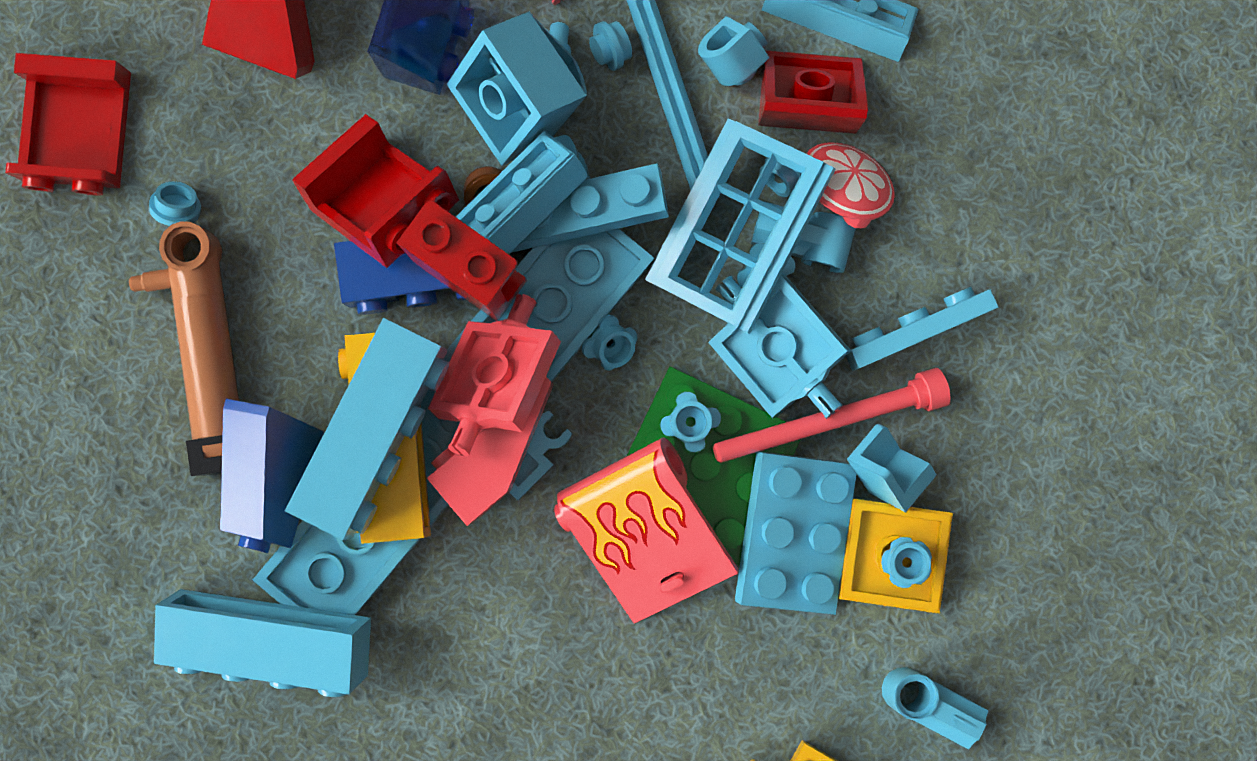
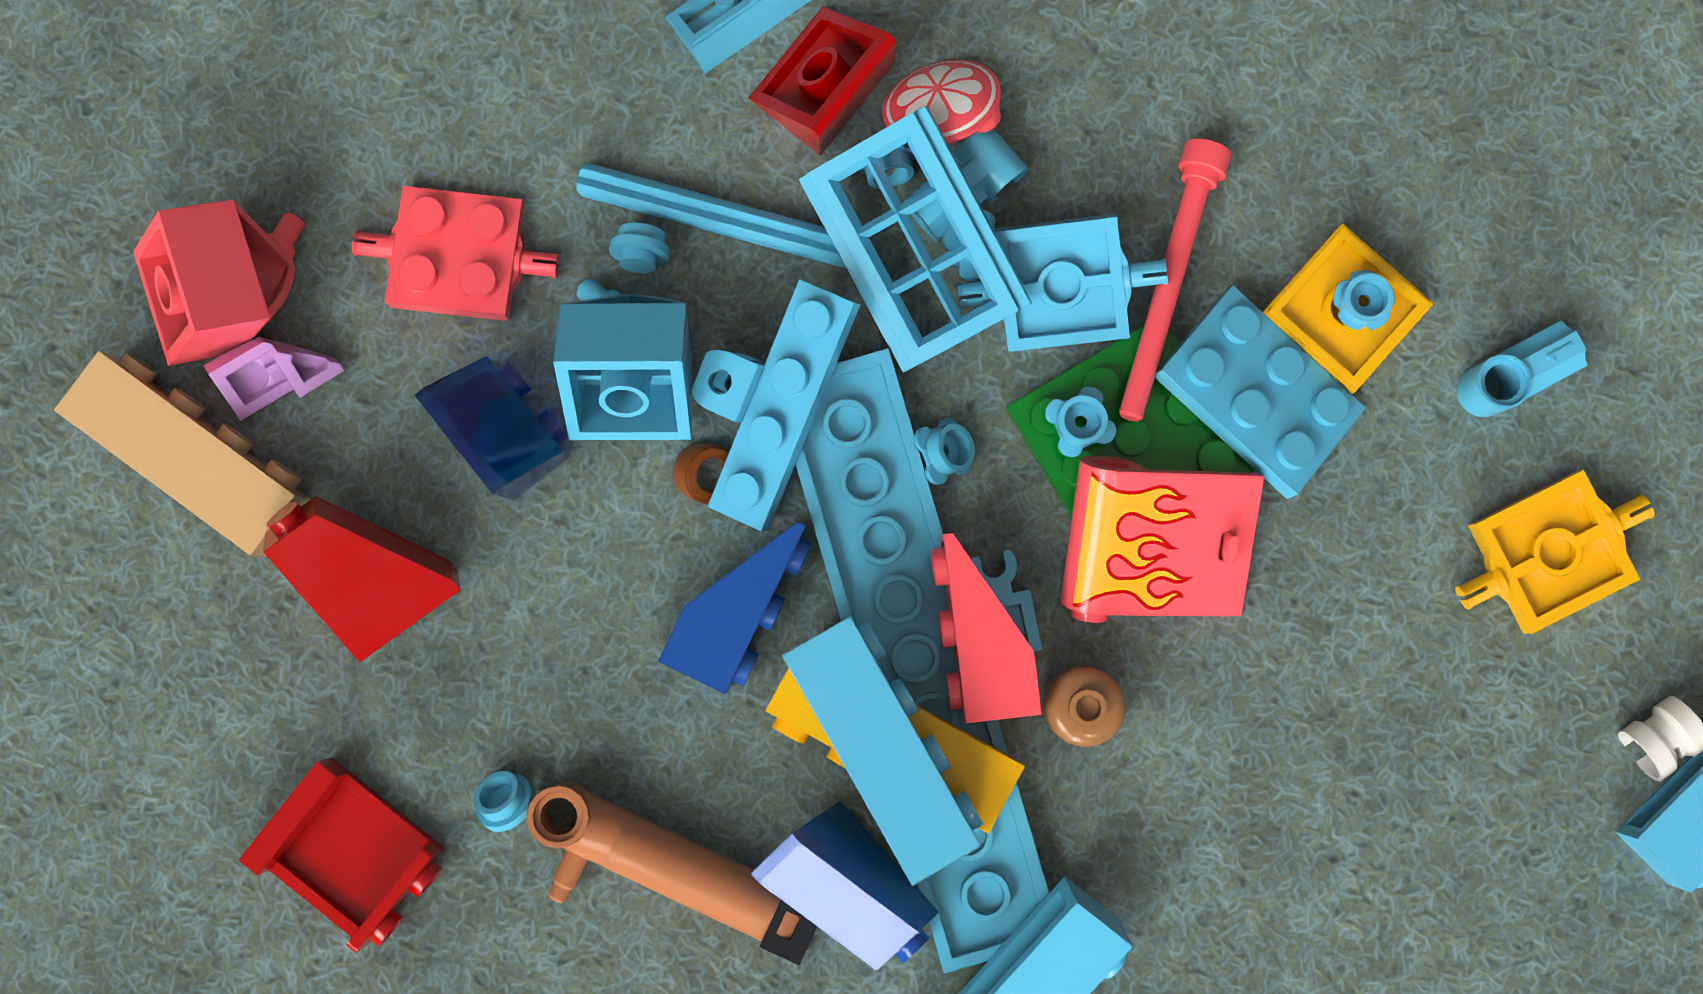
camera: 55 degrees left, 0 degrees up
red panel [292,114,460,268] -> none
red panel [397,200,527,321] -> none
coral plate [428,294,561,457] -> none
medium azure slope [456,130,587,254] -> none
medium azure plate [698,16,770,86] -> none
medium azure plate [846,287,999,371] -> none
medium azure panel [847,424,937,513] -> none
none -> medium nougat head [1041,665,1126,747]

